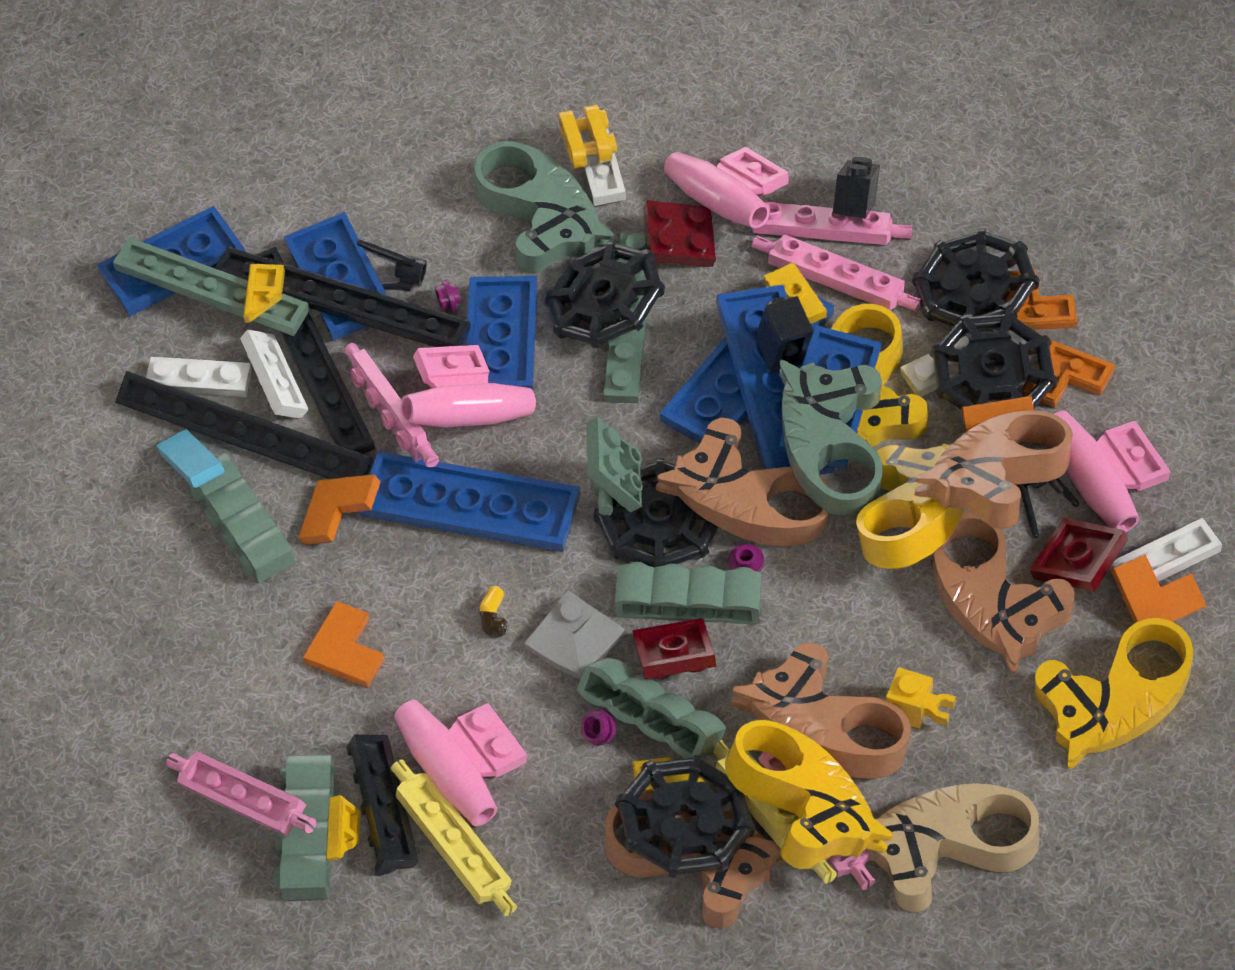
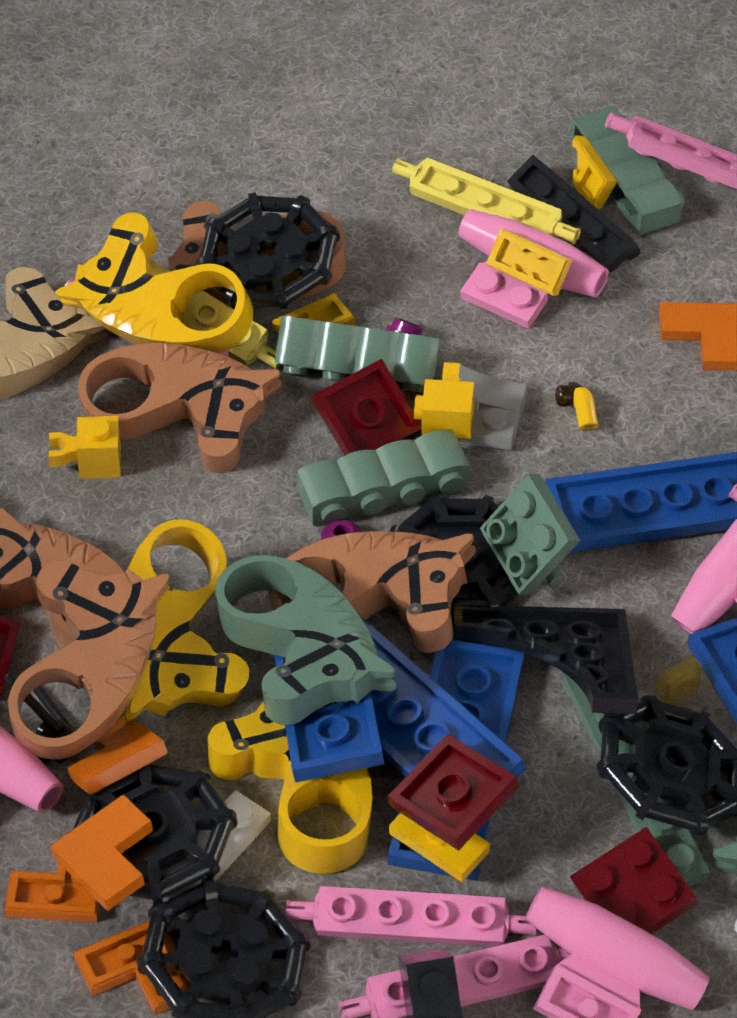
camera: 150 degrees right, 5 degrees down
black brick [755,296,814,373] -> none
none -> orange tile [49,795,153,911]
none -> dark red plate [387,734,519,851]
none -> yellow brick [414,362,474,440]
none -> black plate [453,605,638,716]
none -> yellow plate [486,228,573,296]
none -> clear yellow tile [655,655,702,705]

